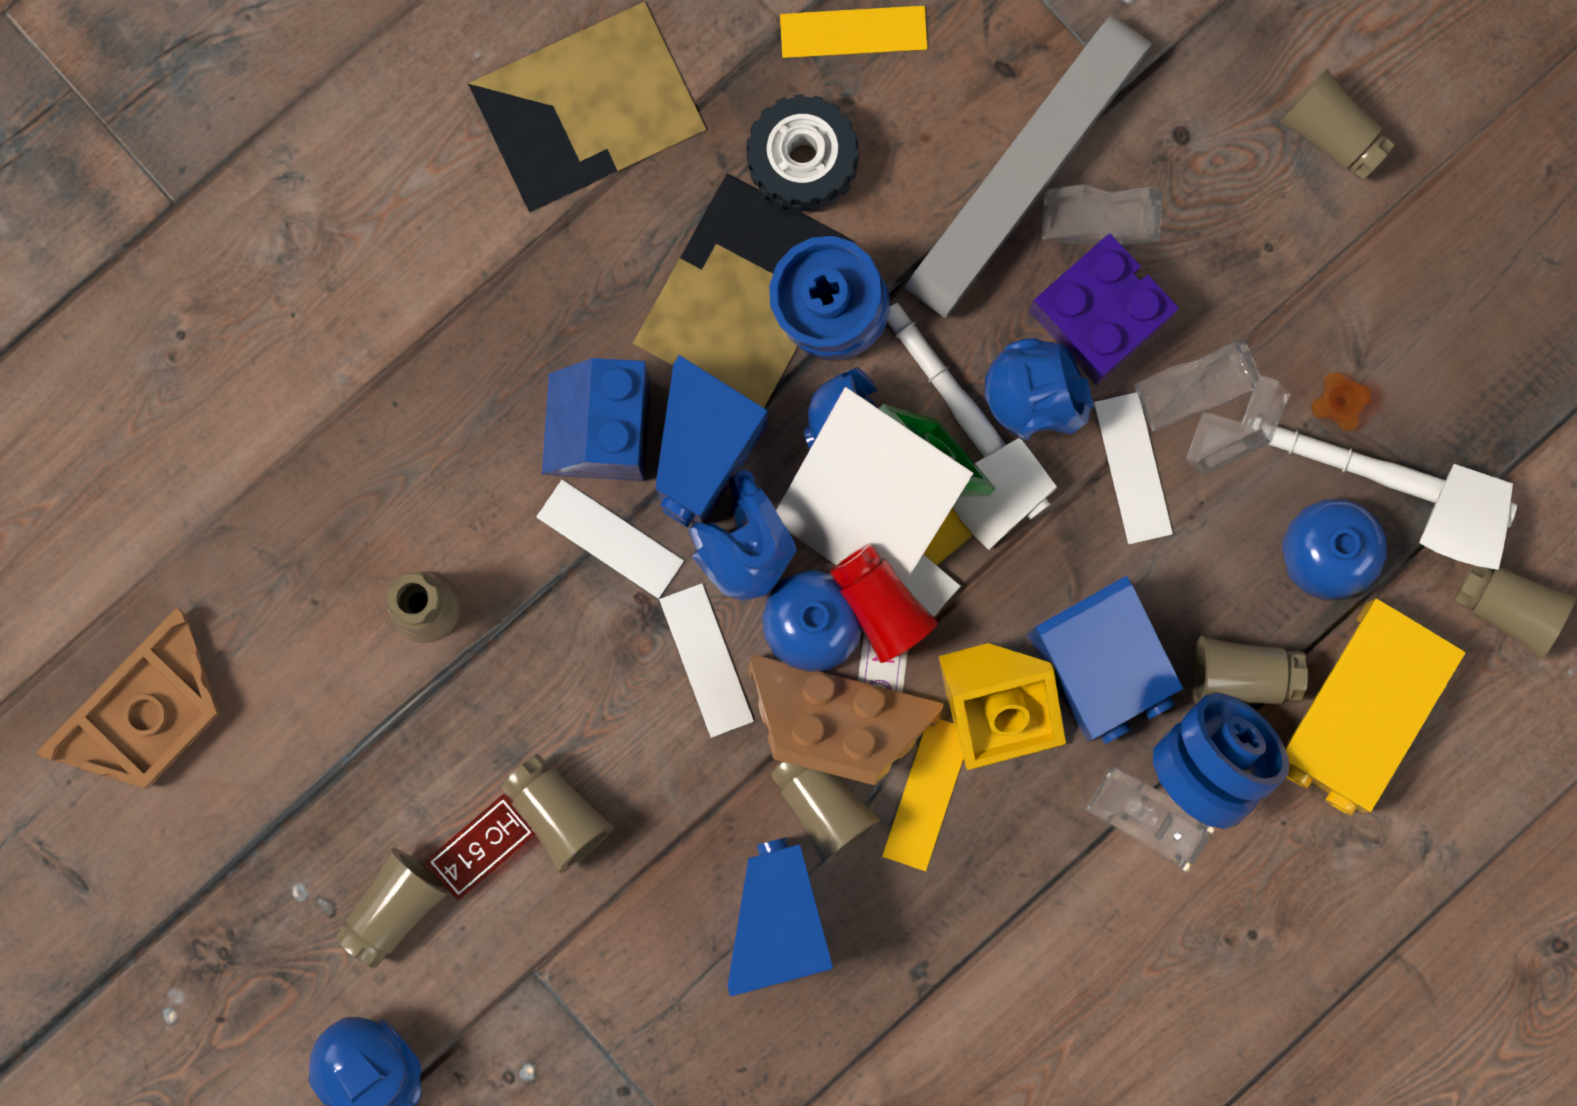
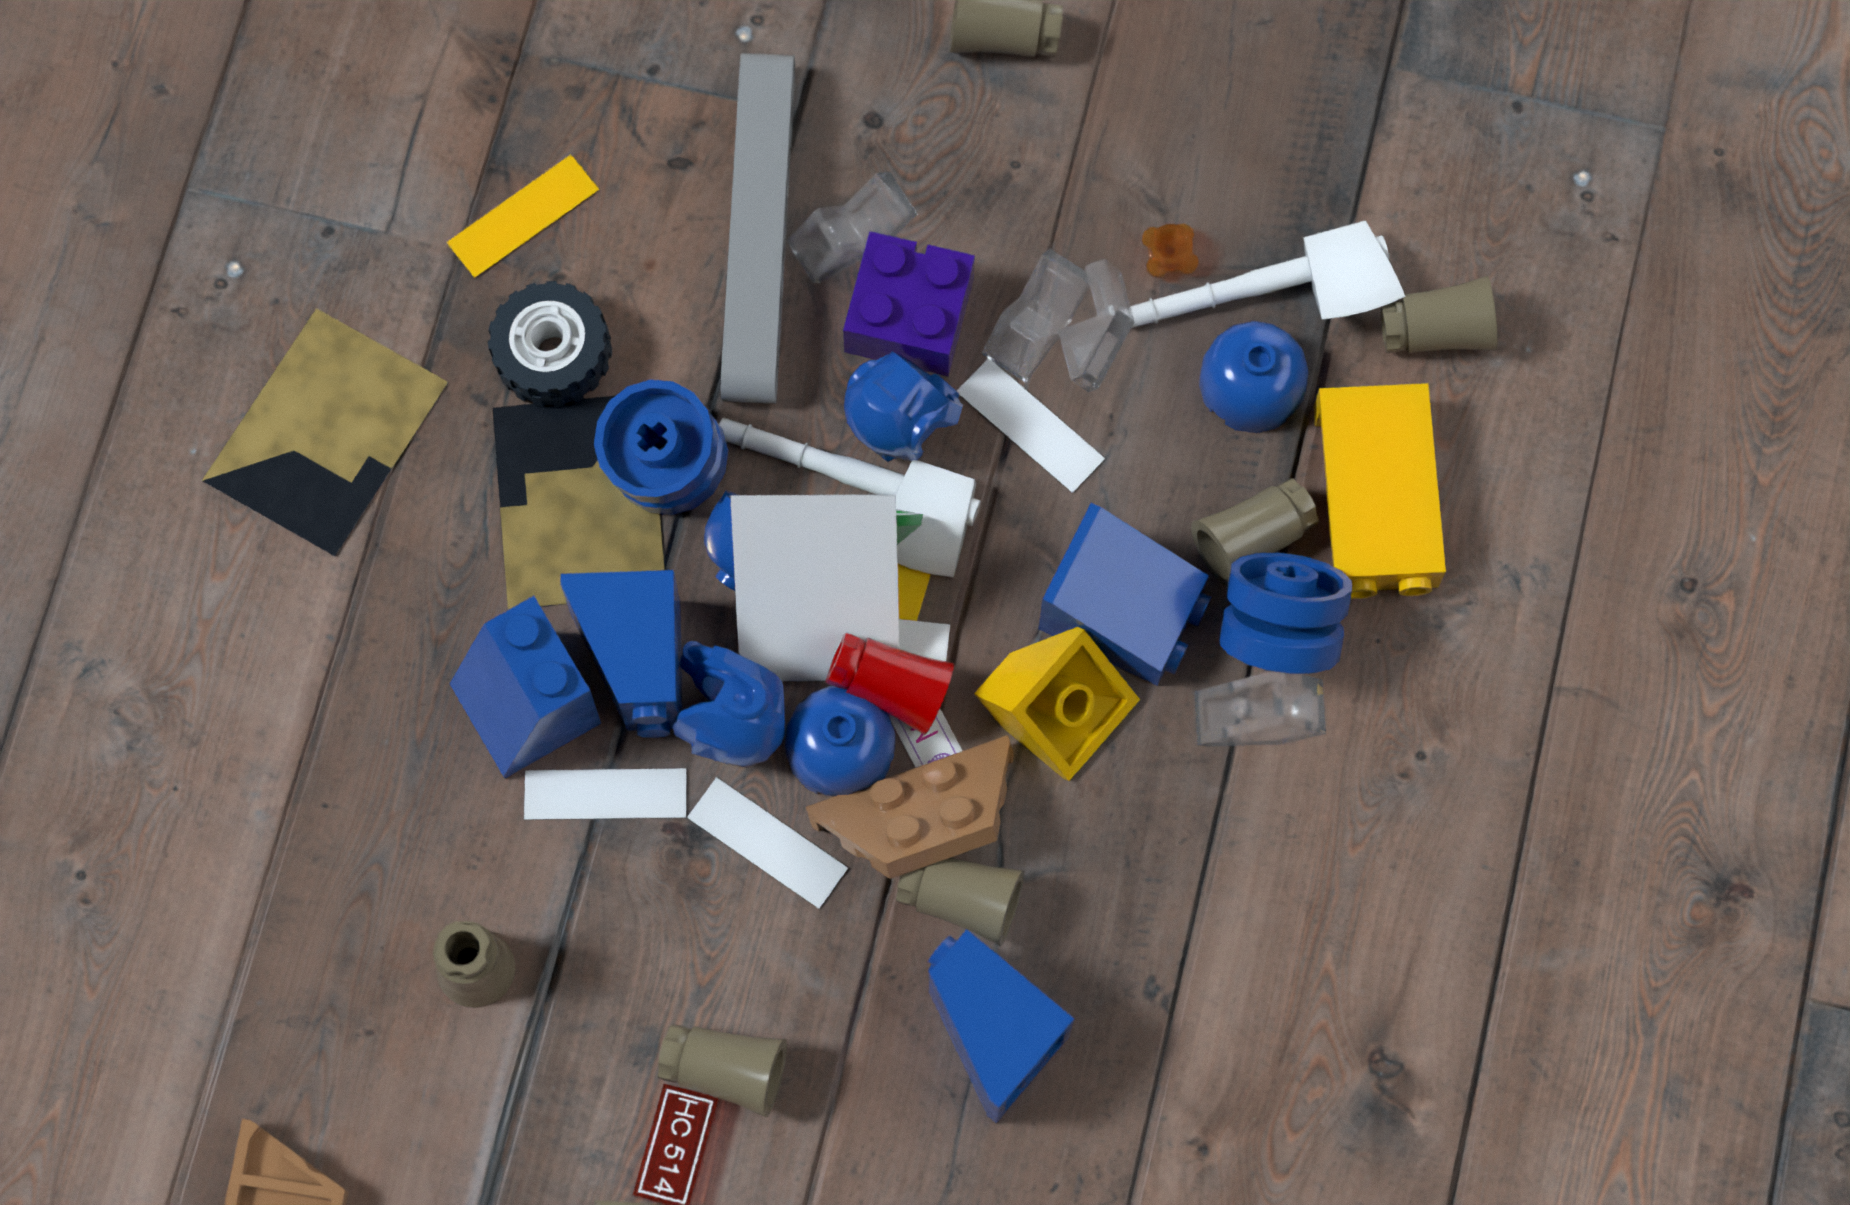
camera: 35 degrees left, 10 degrees down
yellow sticker [882,719,963,872] -> none

